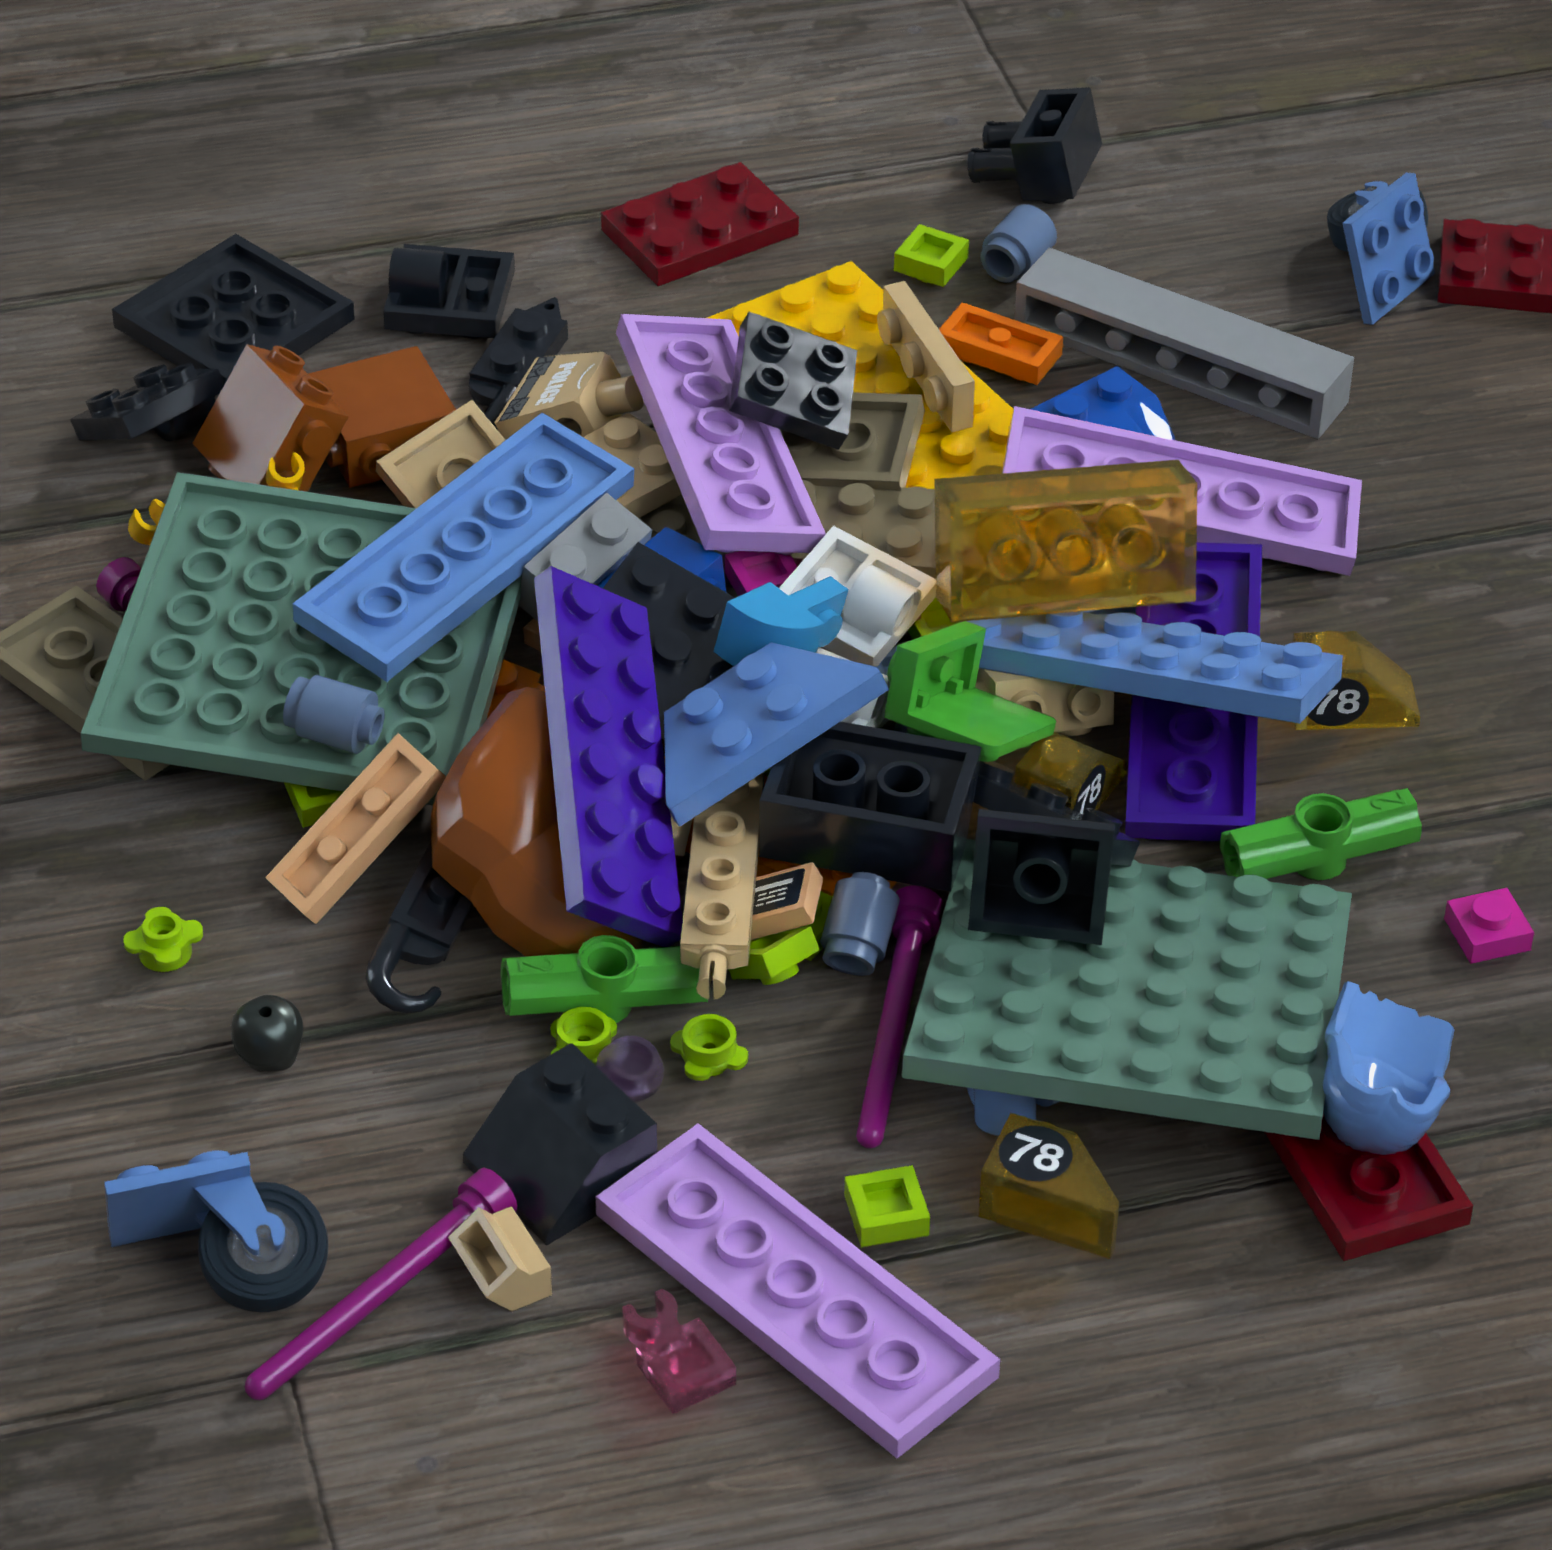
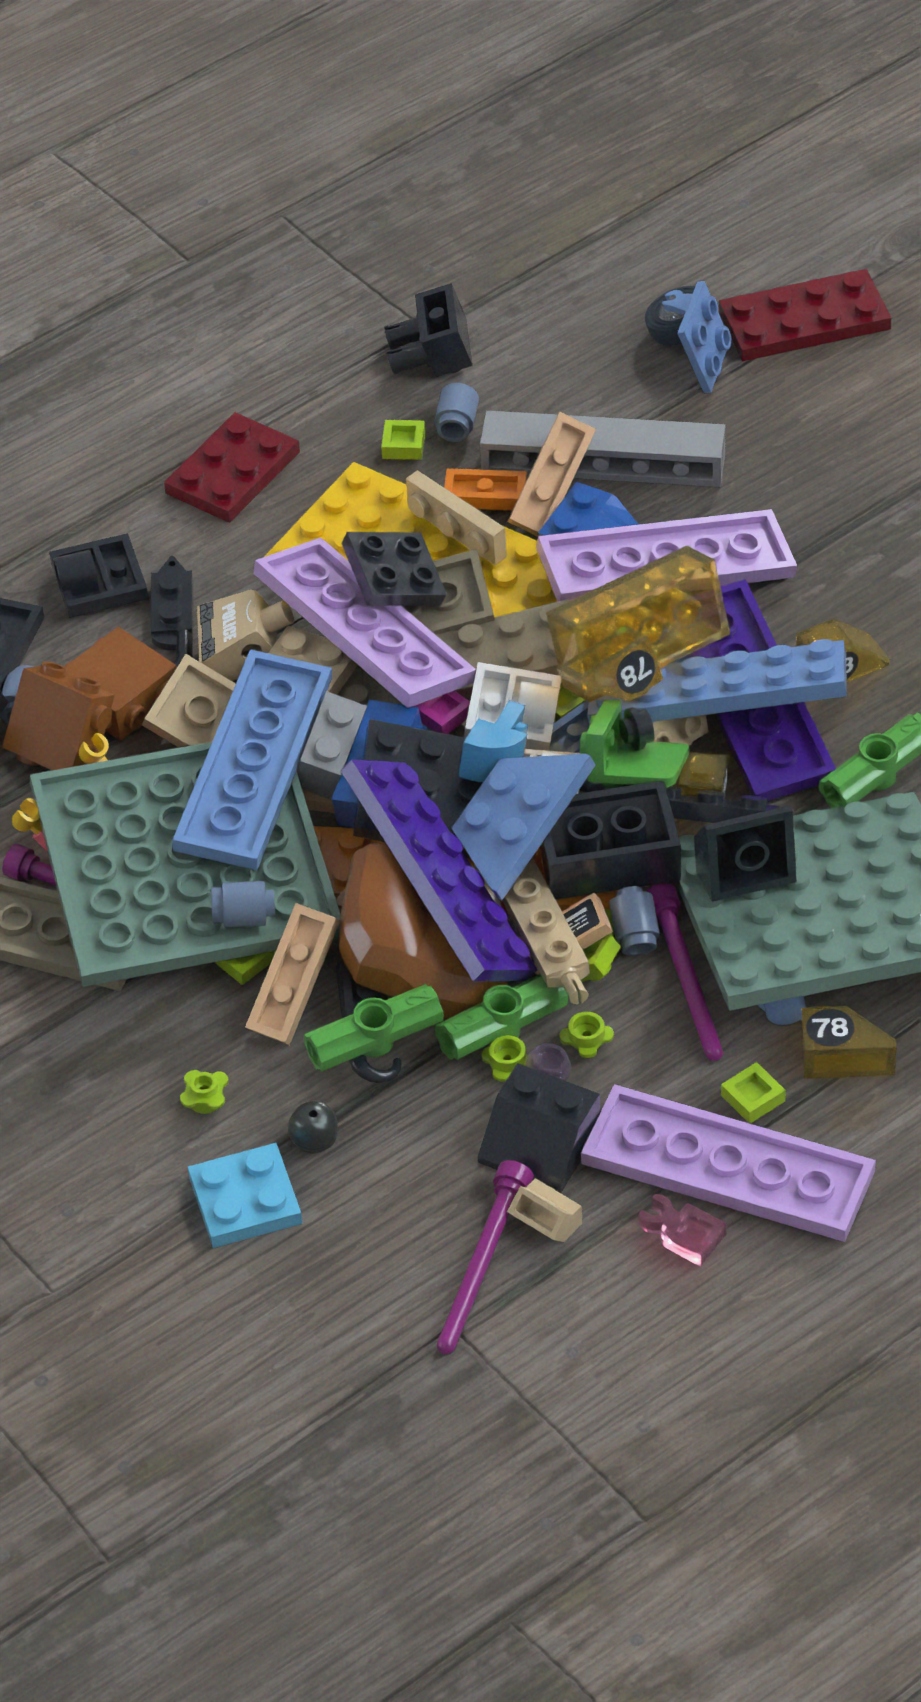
camera: 20 degrees left, 5 degrees up
plate [104,1150,328,1312] -> none
none -> medium azure plate [188,1143,302,1248]
none -> bright green piece [304,984,444,1072]
none -> light nougat plate [507,412,596,536]
none -> clear yellow slope [557,625,664,701]
none -> black plate [619,707,655,751]

